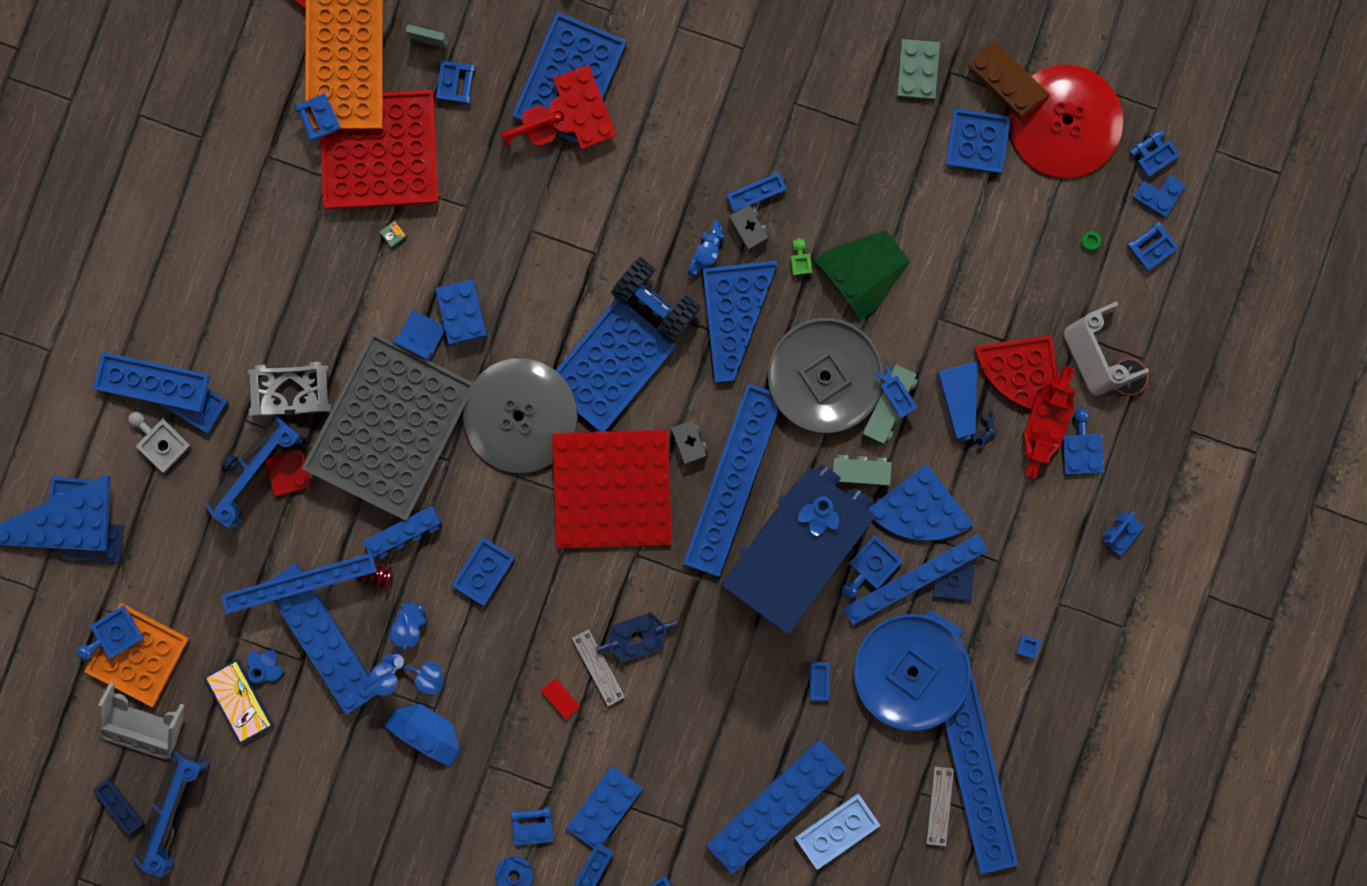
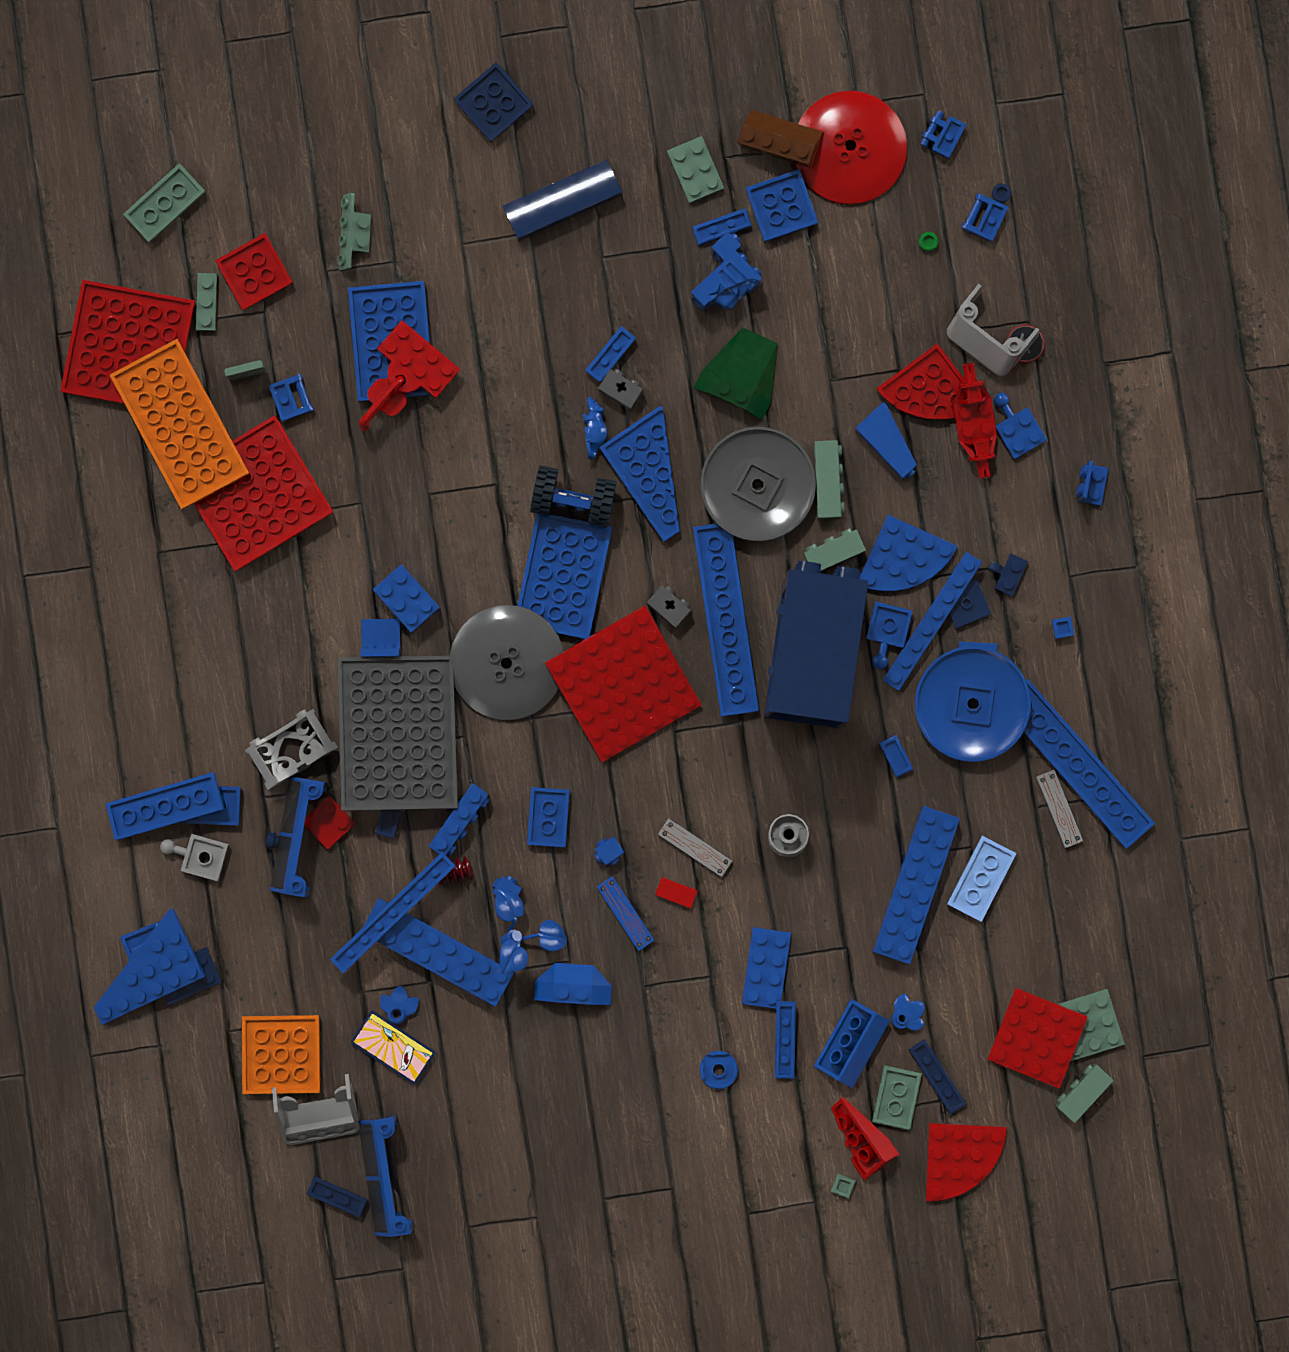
camera: 35 degrees left, 0 degrees up
blue plate [76,605,144,660] -> none
blue plate [294,93,342,142] -> none
sand green tile [380,221,407,247] -> none
blue plate [511,807,553,845] -> none
dark blue plate [596,612,678,663] -> none
bright green plate [791,238,812,275] -> none
blue plate [798,496,839,537] -> none
blue plate [876,366,918,418] -> none
dark blue arm [972,410,997,449] -> none
blue plate [1133,175,1186,218] -> none
none -> dark blue plate [375,810,402,839]
none -> dark blue arch [503,160,622,242]
none -> blue brick [594,836,624,866]
none -> blue tile [596,876,654,951]
none -> blue brick [690,232,762,312]
none -> blue tile [692,208,752,246]
none -> light grey wheel [768,814,809,858]
none -> dark blue plate [988,554,1028,596]
none -> dark blue tile [992,183,1011,203]

